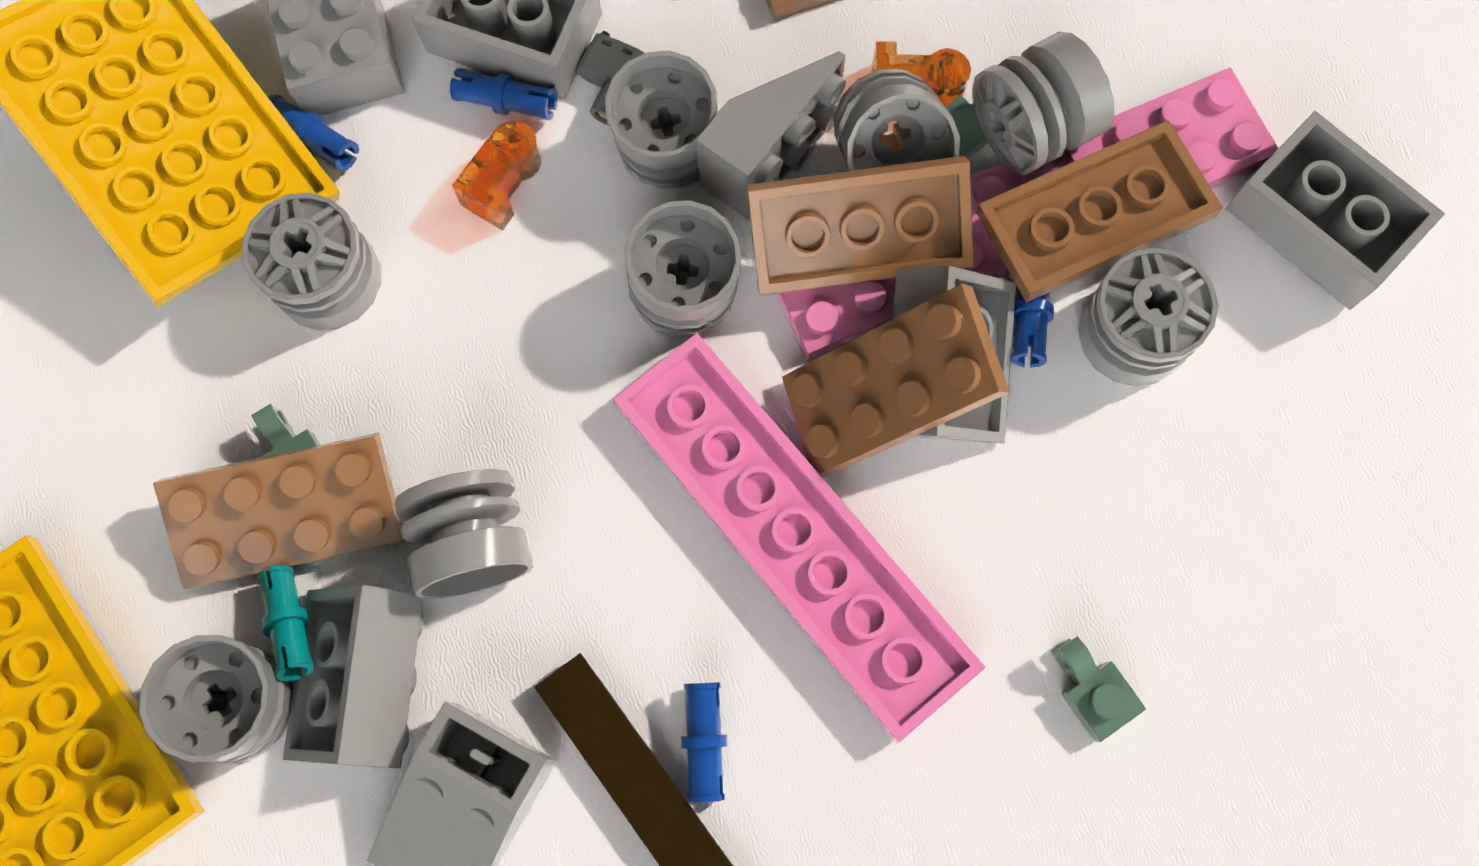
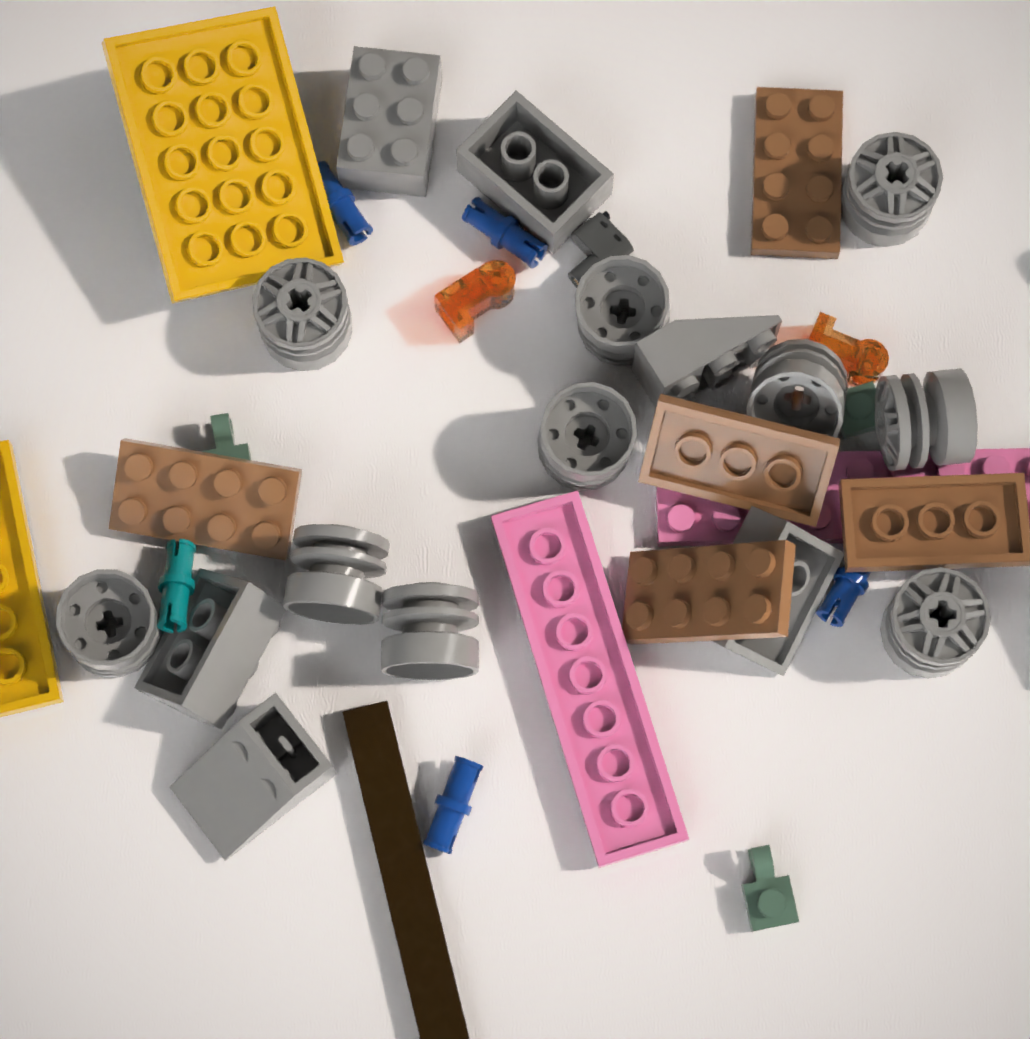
camera: 20 degrees right, 0 degrees up
none -> light grey wheel [381,582,479,680]

